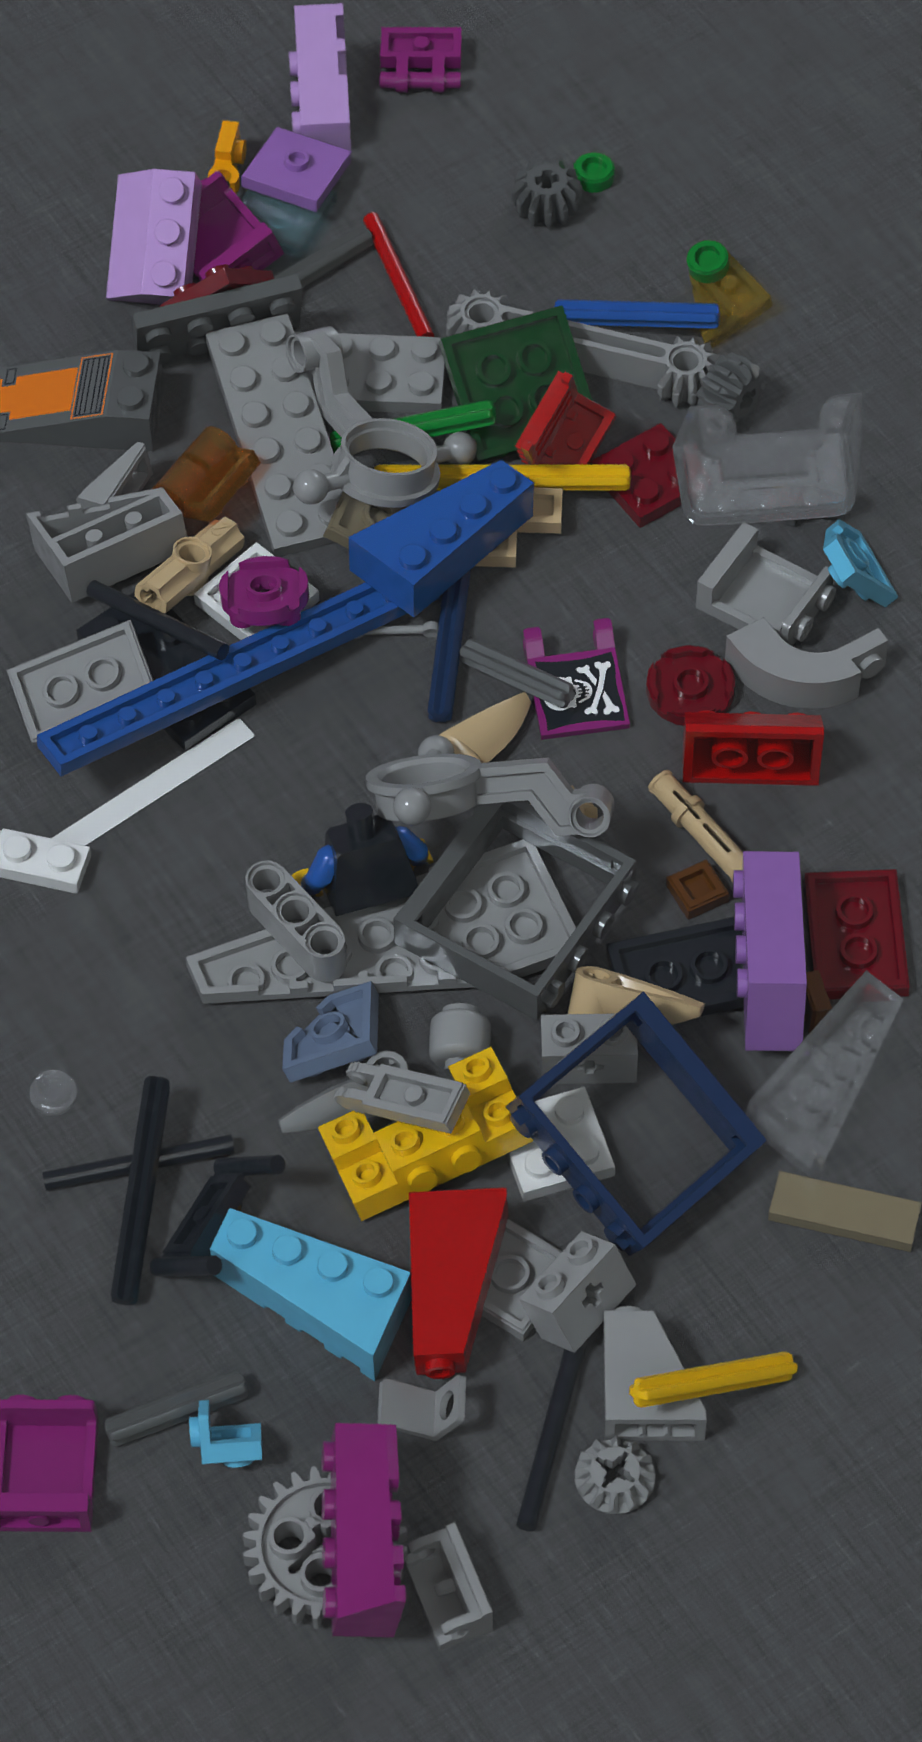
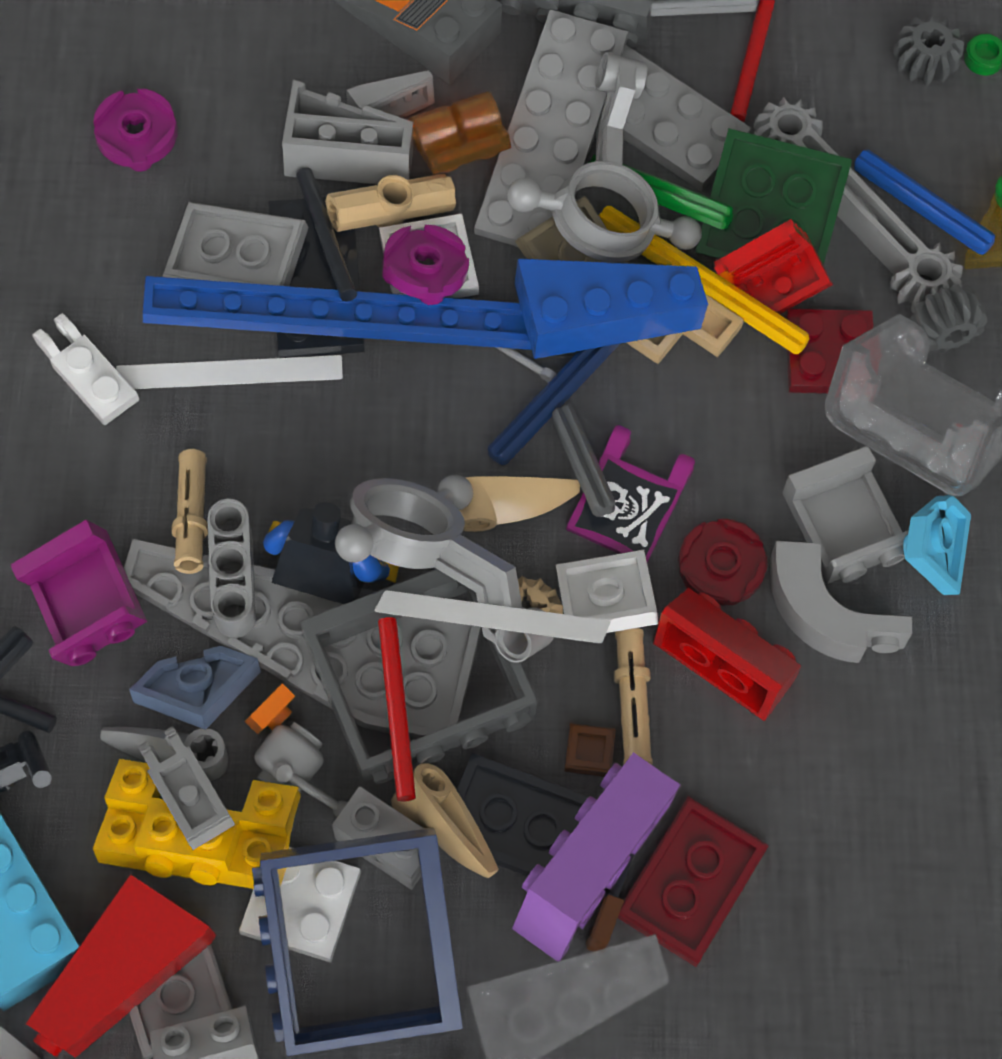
camera: 30 degrees right, 10 degrees up
none -> magenta panel [10,519,147,666]
none -> tan pin [172,449,208,574]
none -> orange plate [244,683,295,734]
none -> light grey hinge [273,762,348,817]
none -> white sticker [375,590,611,643]
none -> red bar [378,617,416,802]
none -> white plate [556,550,659,633]

